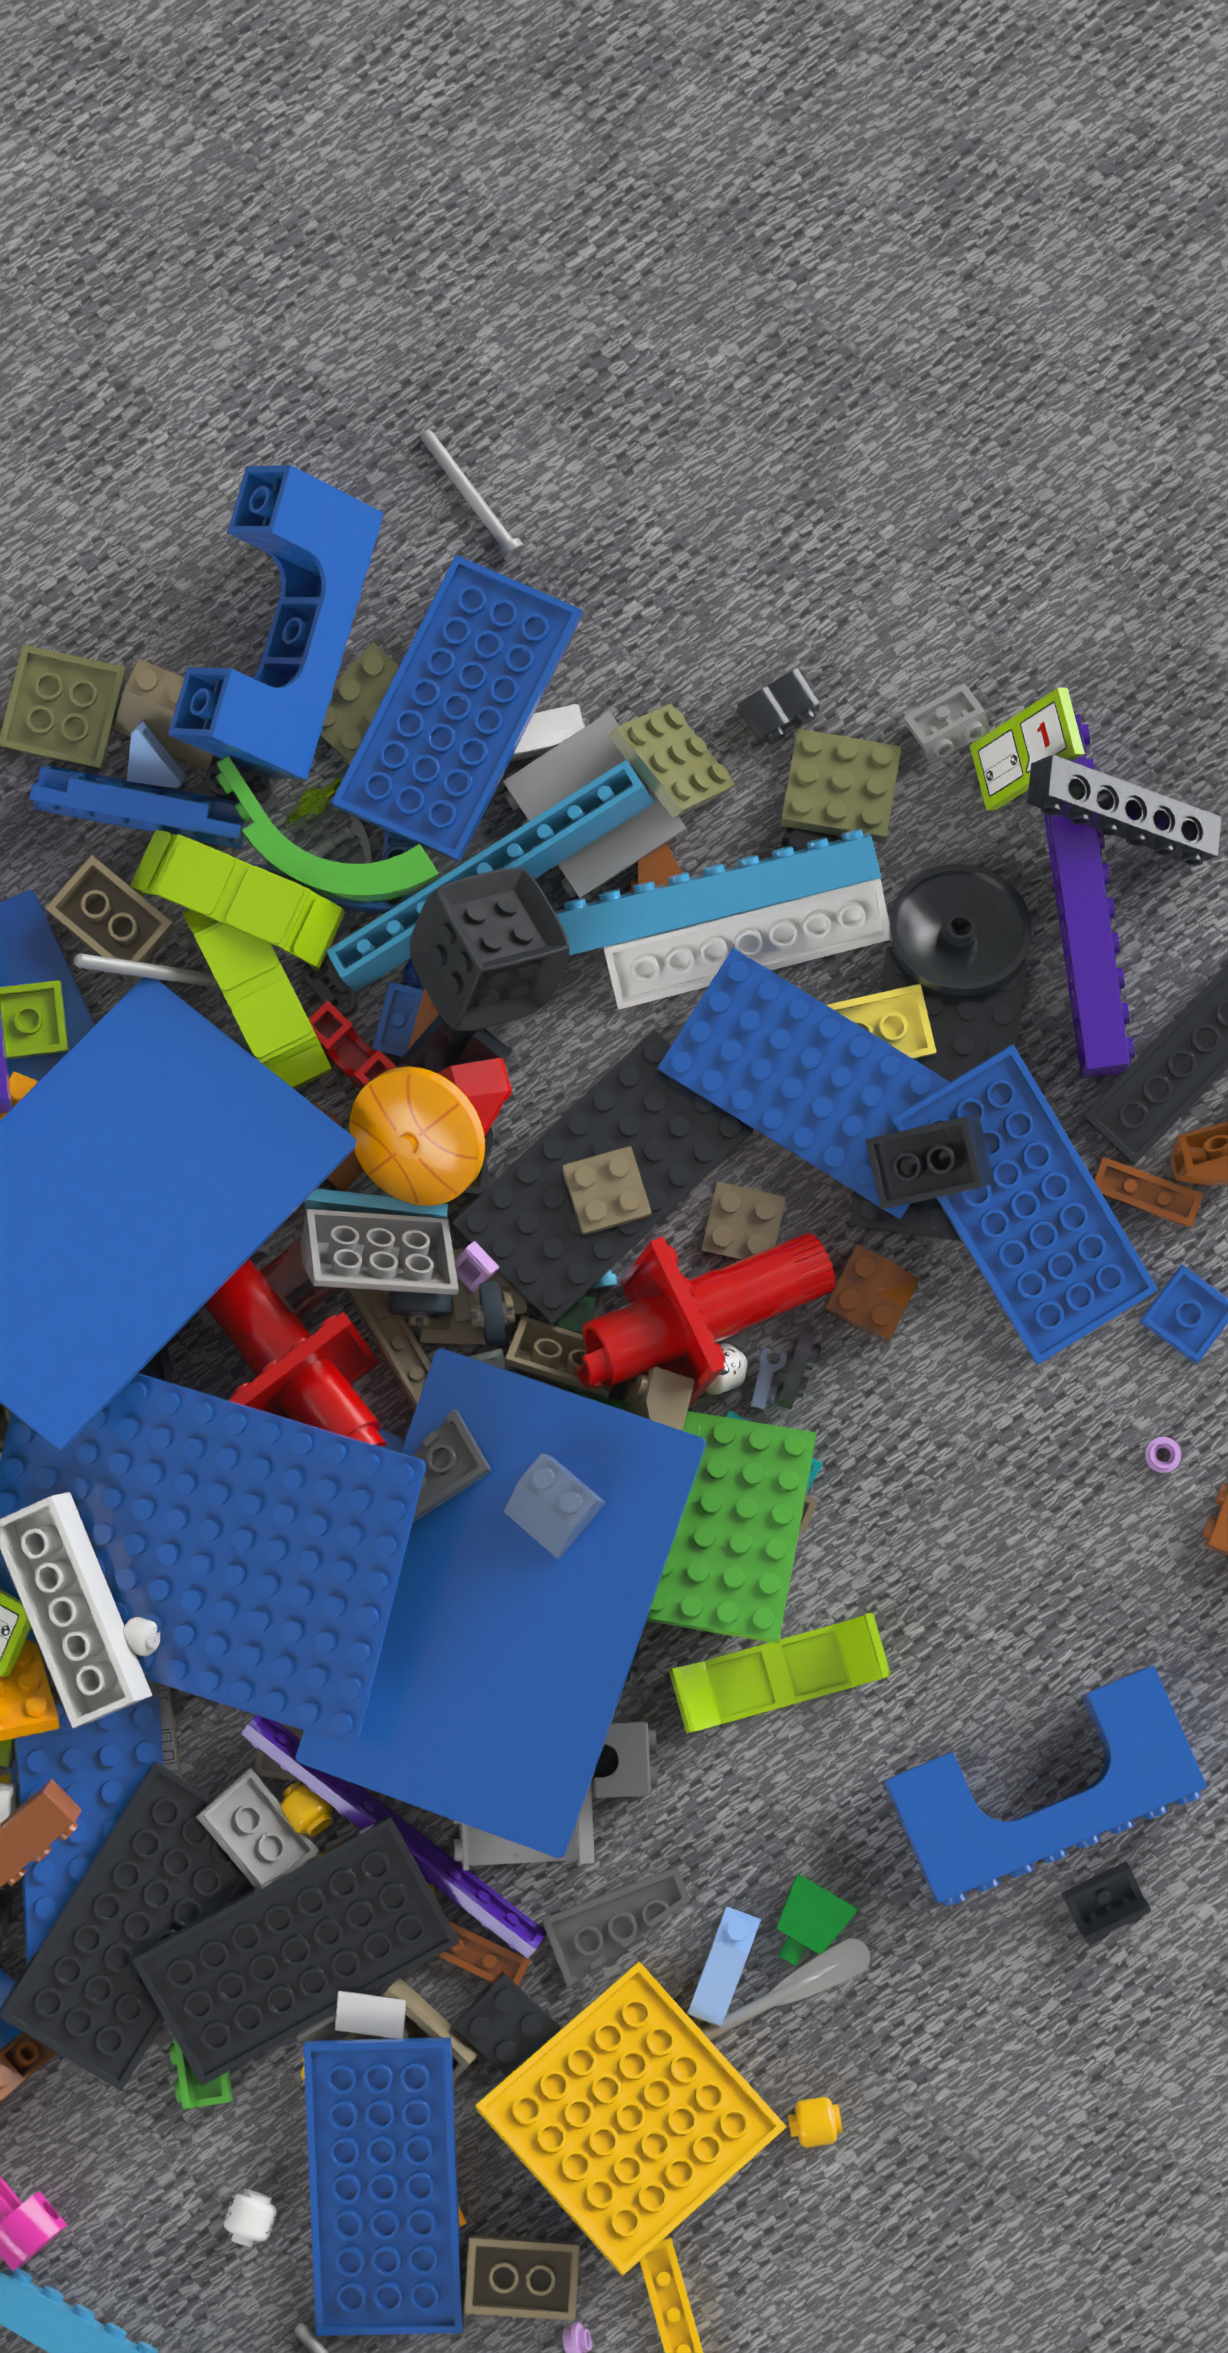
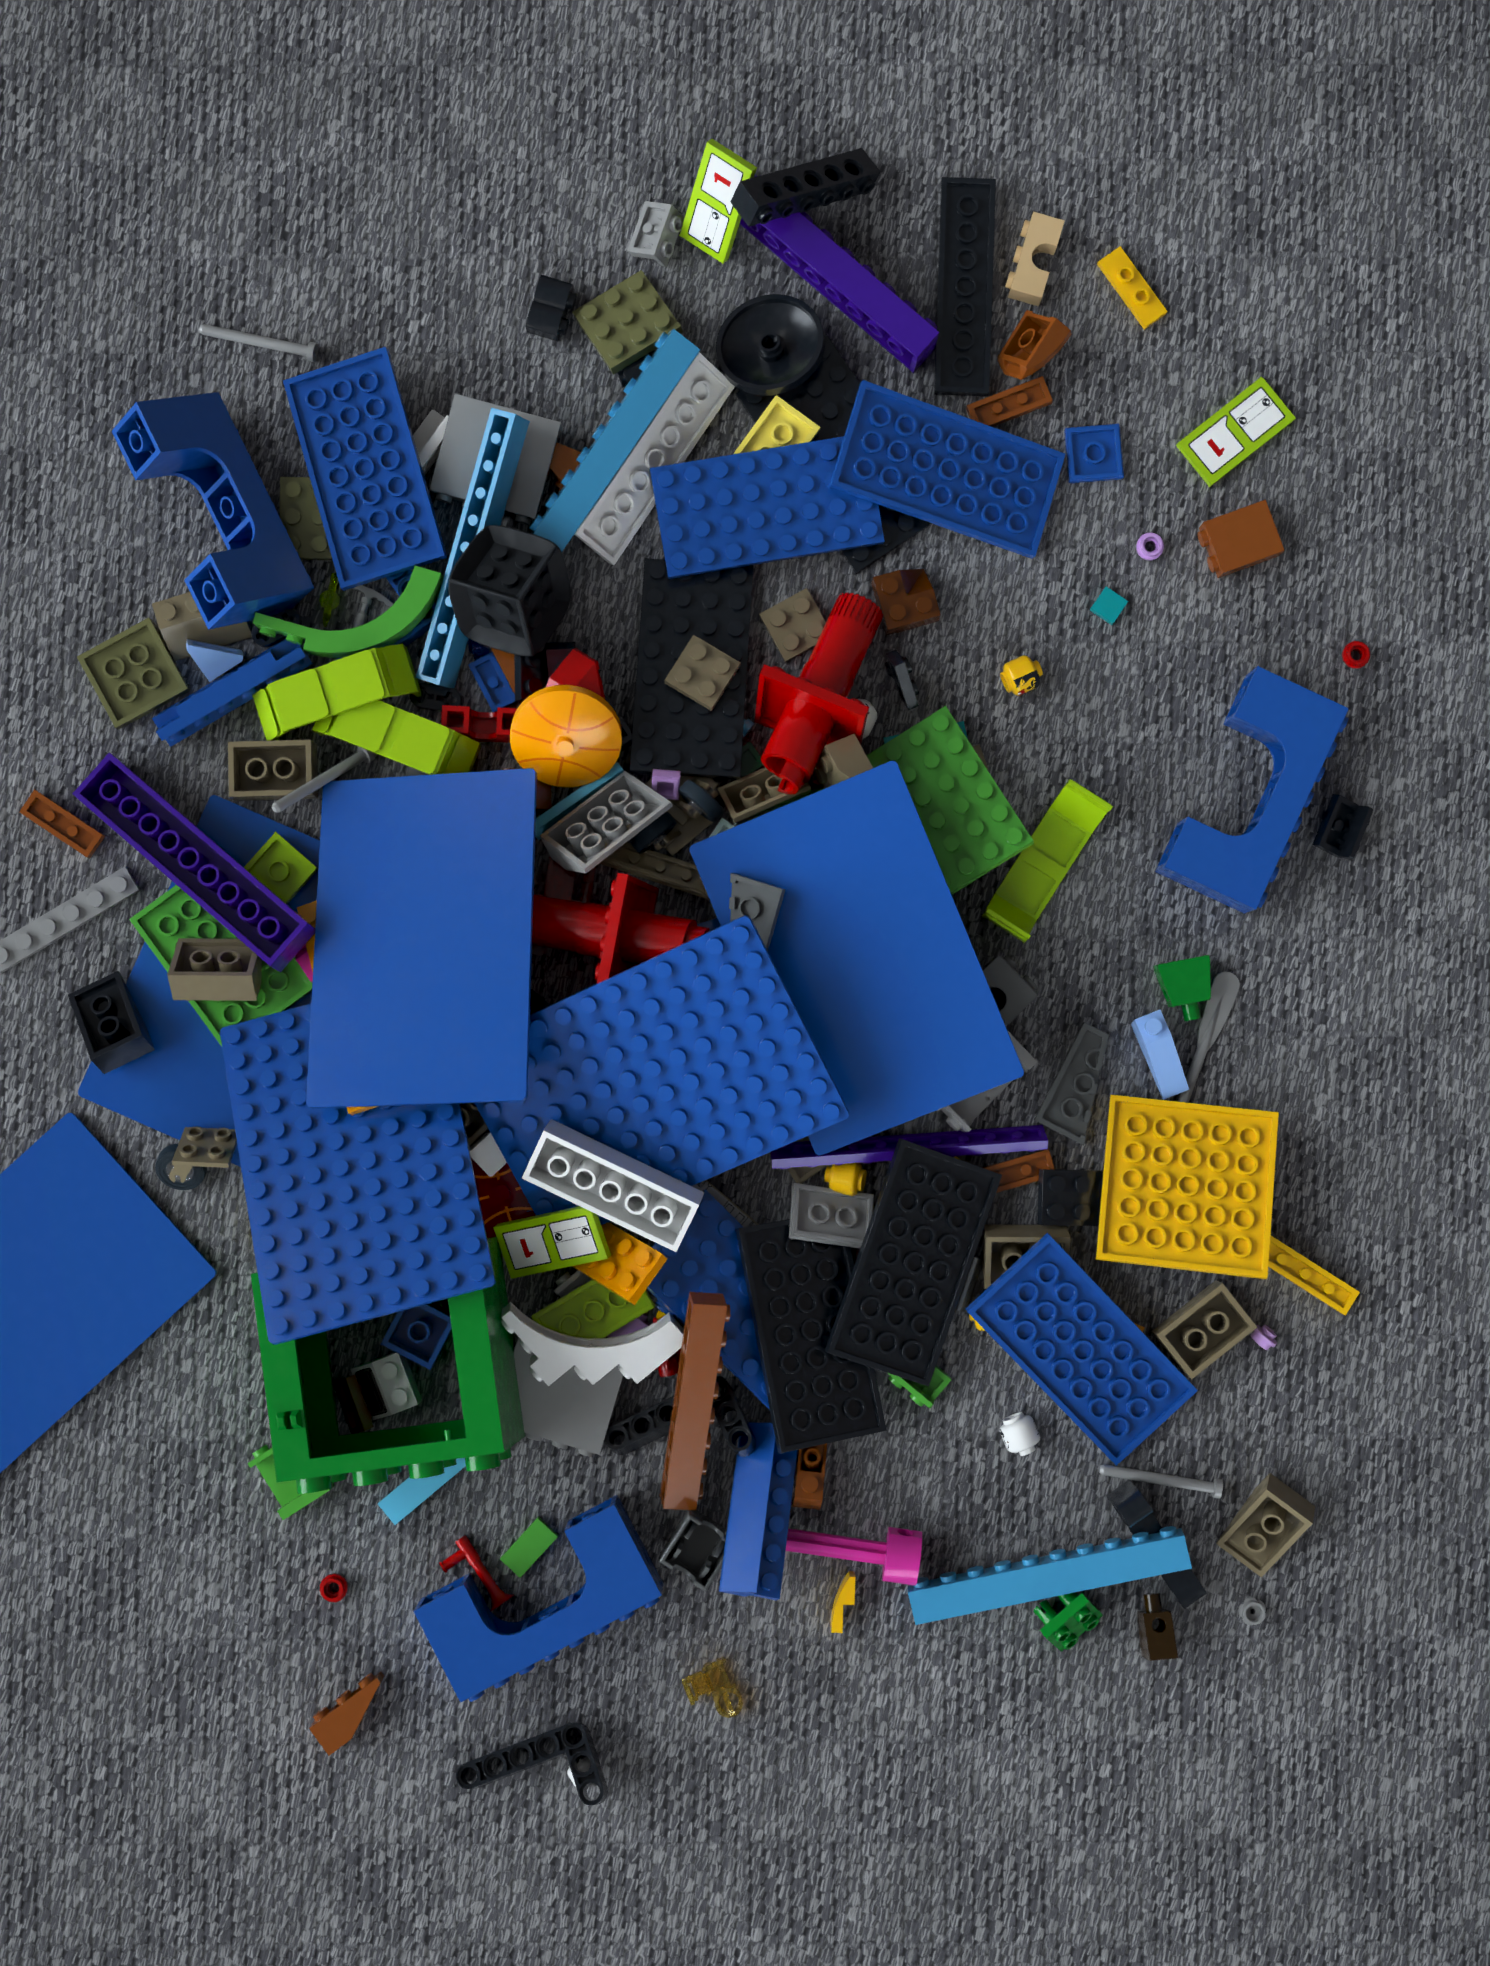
camera: 45 degrees left, 5 degrees up
white piece [123,1617,161,1656] -> none
white sticker [335,1991,406,2039] -> none
sand blue slope [503,1453,606,1559] -> none
olive plate [608,703,736,819] -> none
sand blue plate [750,1348,787,1412] -> none
yellow head [788,2097,842,2148] -> none
black slope [865,1113,995,1210] -> none
none -> yellow head [1000,655,1043,696]
none -> teal tile [1090,586,1128,625]

